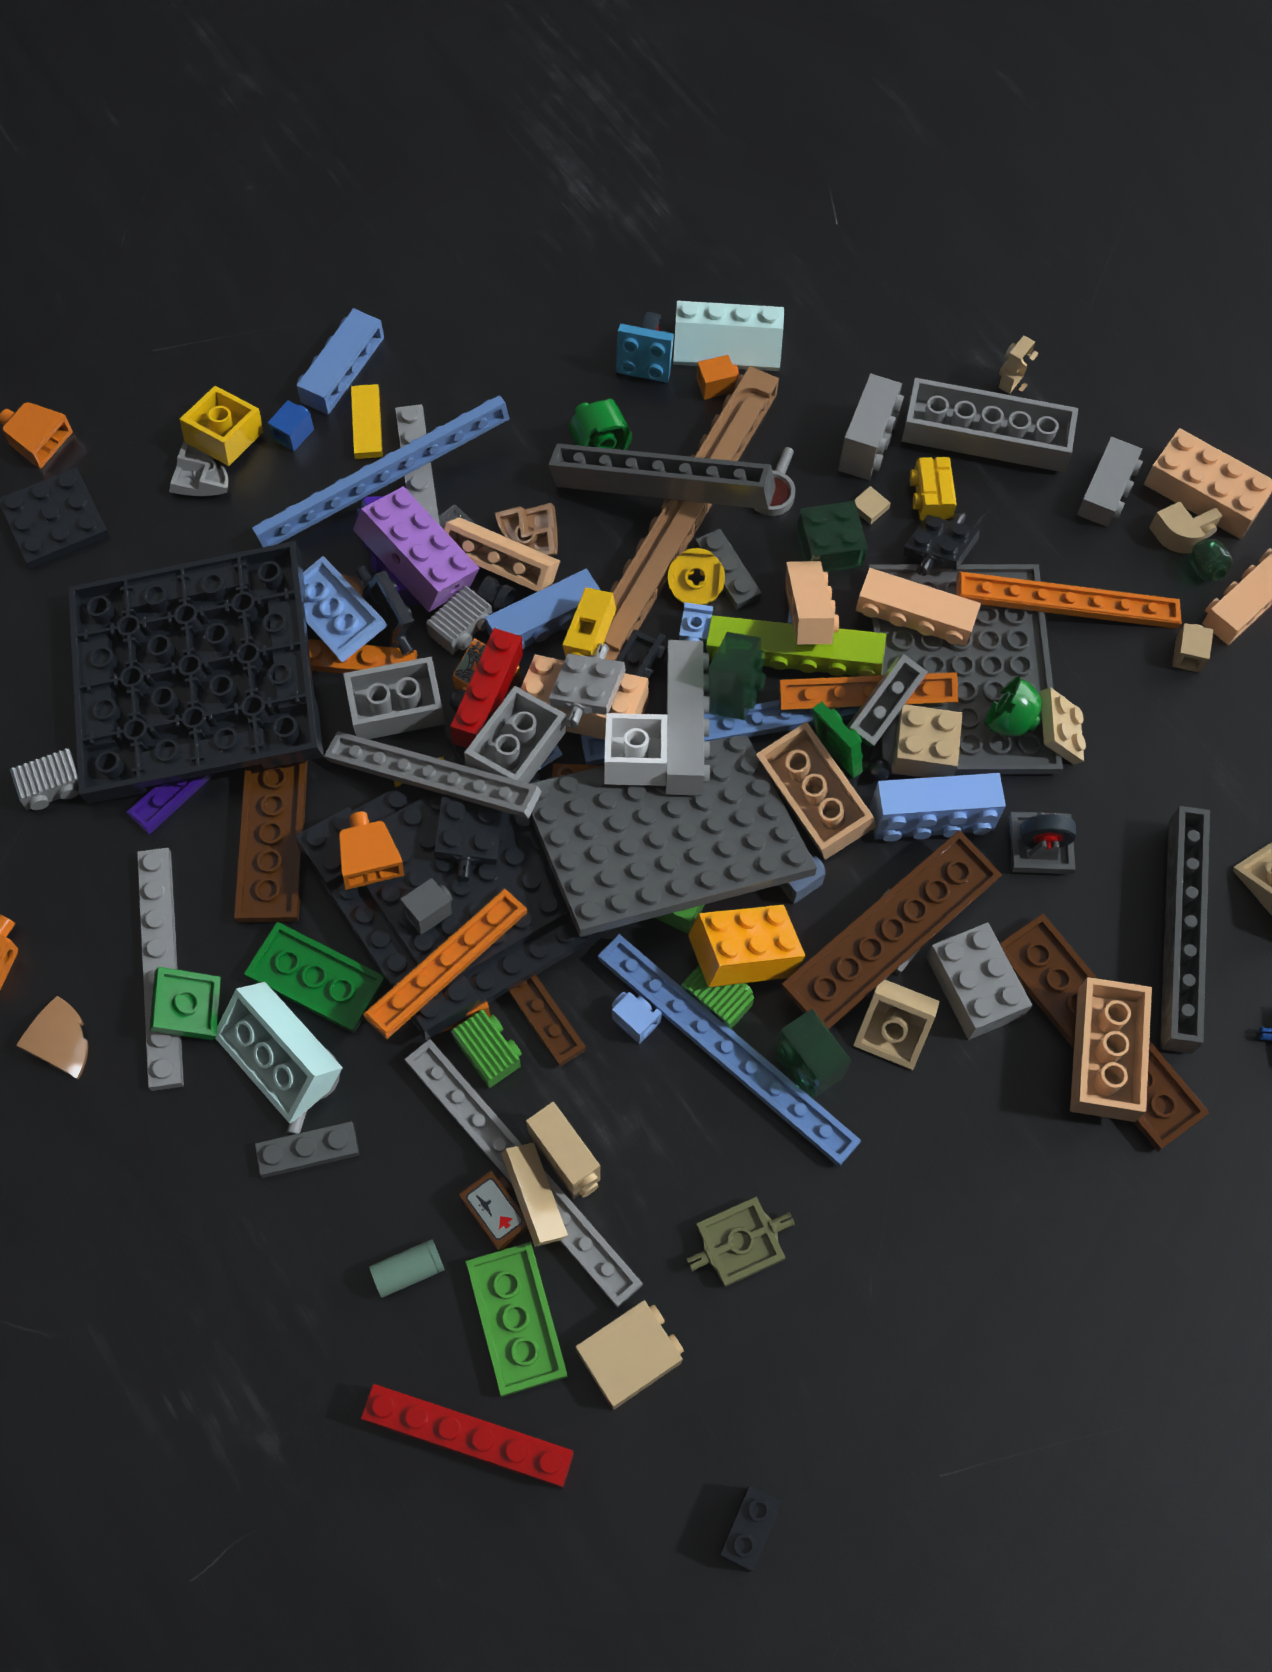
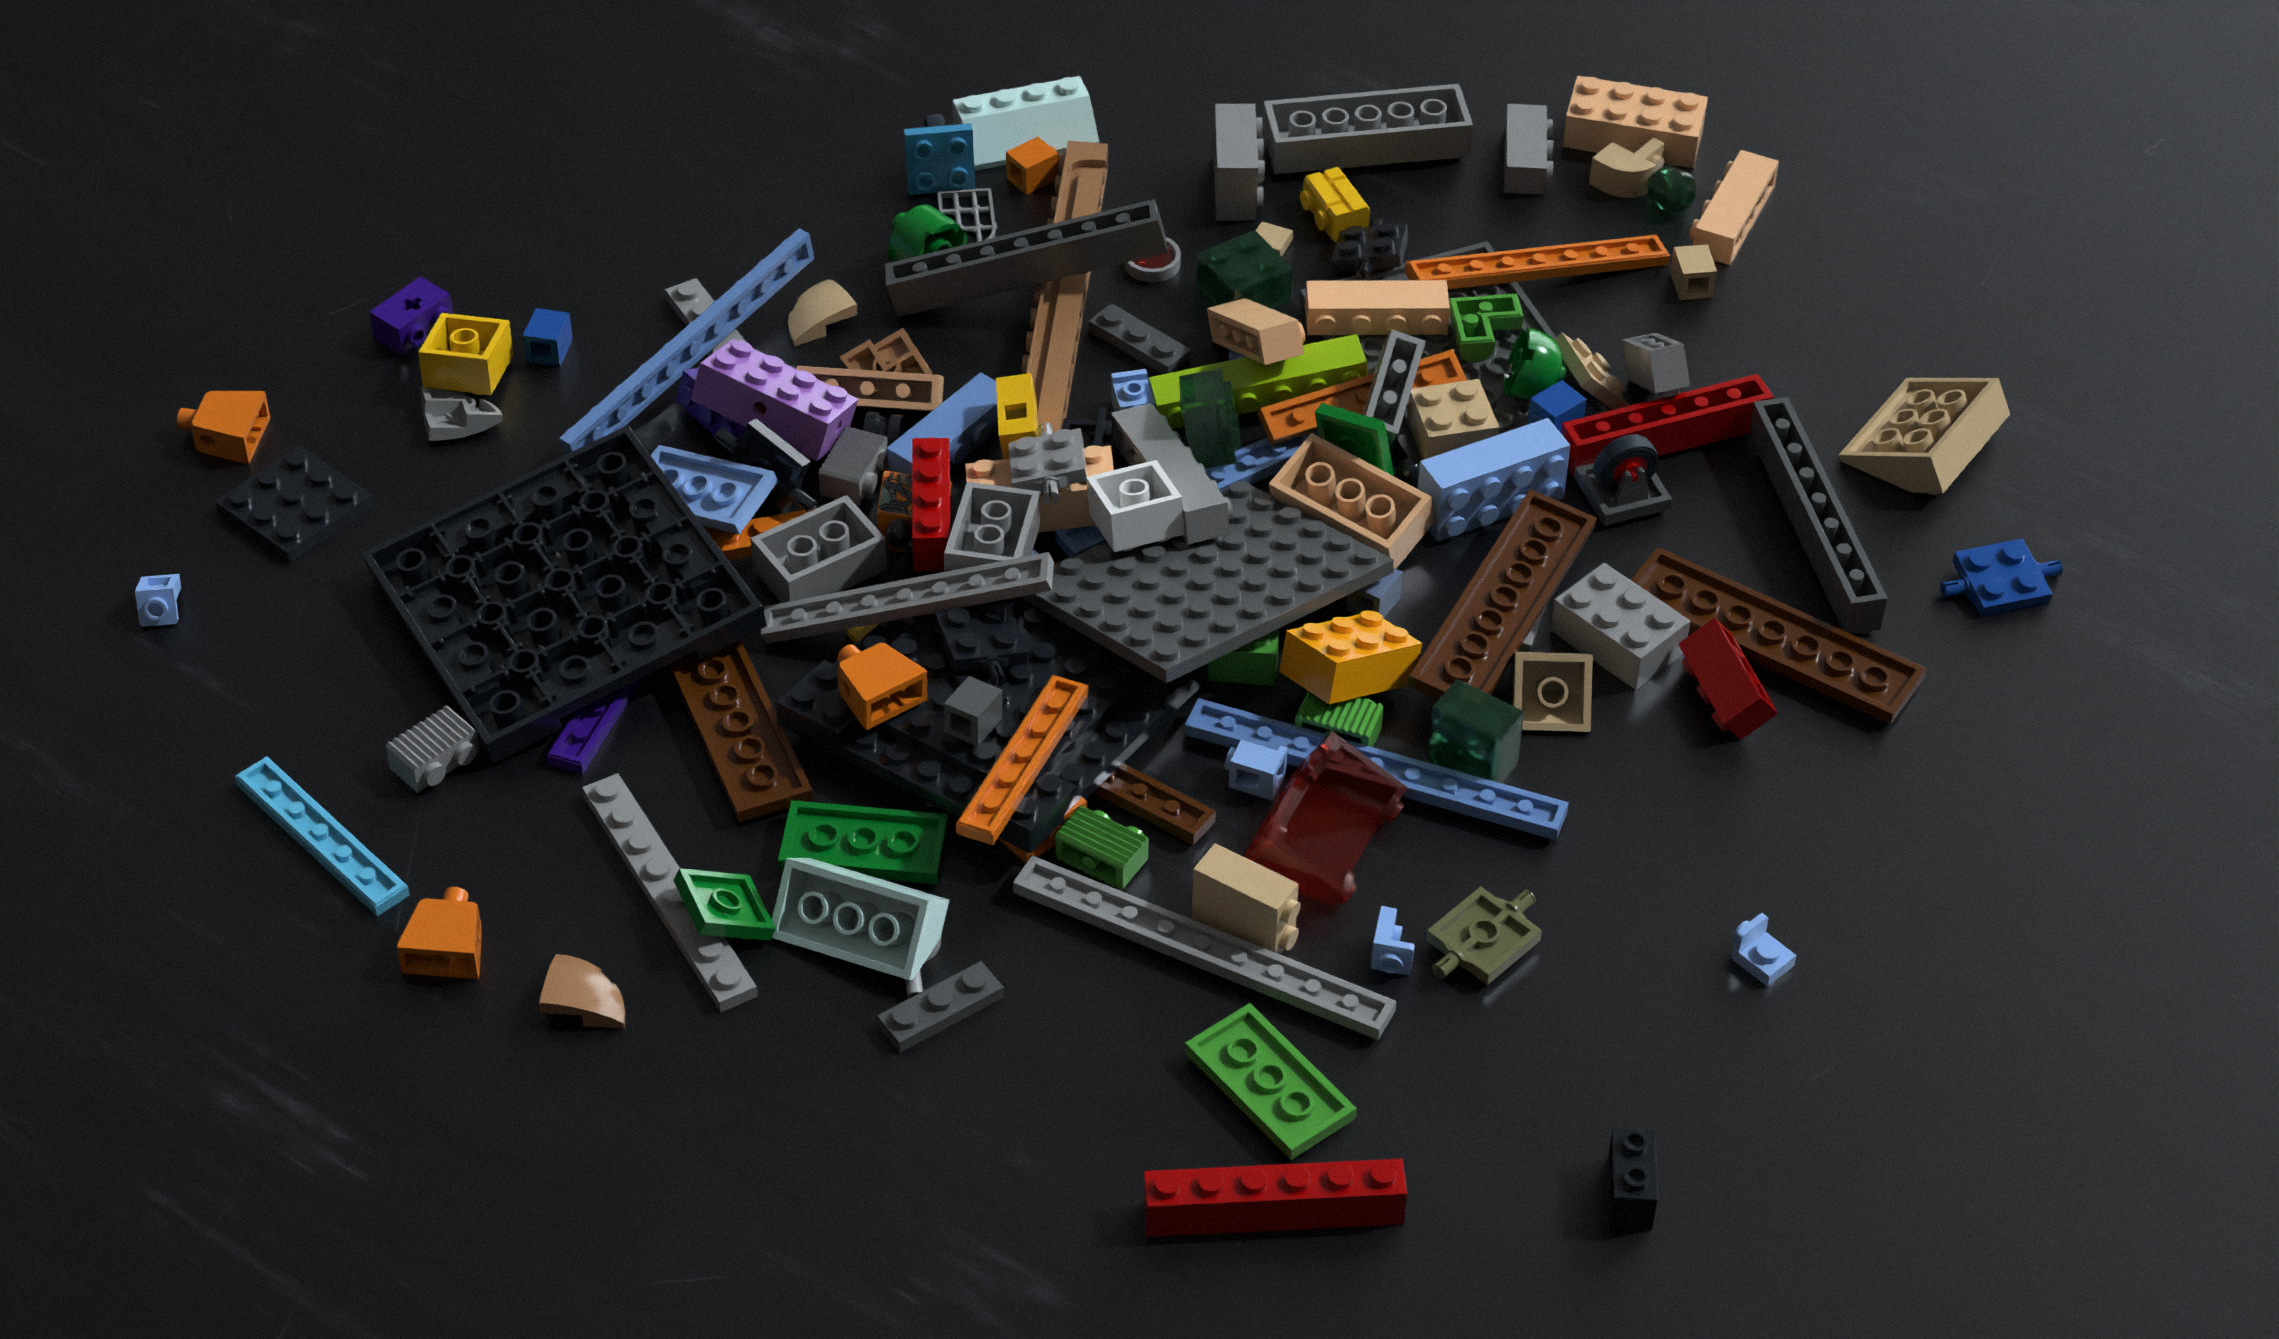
camera: 20 degrees left, 20 degrees down
medium blue brick [296,308,384,415] -> none
yellow tile [351,384,383,459] -> none
sand green pin [369,1239,445,1298] -> none
brick [459,1171,529,1252] -> none
tan tile [501,1142,568,1247] -> none
tan brick [575,1300,684,1410] -> none
yellow plate [668,548,725,605] -> none
tan piece [998,335,1039,394] -> none
light nougat brick [1070,977,1152,1122] -> none
none -> dark purple brick [369,276,453,356]
none -> tan brick [788,279,857,346]
none -> light grey window [937,188,997,242]
none -> clear red windscreen [1243,731,1407,906]
none -> light blue bracket [1370,906,1415,975]
none -> bright green brick [1449,294,1523,363]
none -> blue brick [1527,380,1587,433]
none -> red brick [1561,374,1774,478]
none -> light grey brick [1622,333,1690,397]
none -> red brick [1678,617,1778,740]
none -> light blue bracket [1731,913,1797,987]

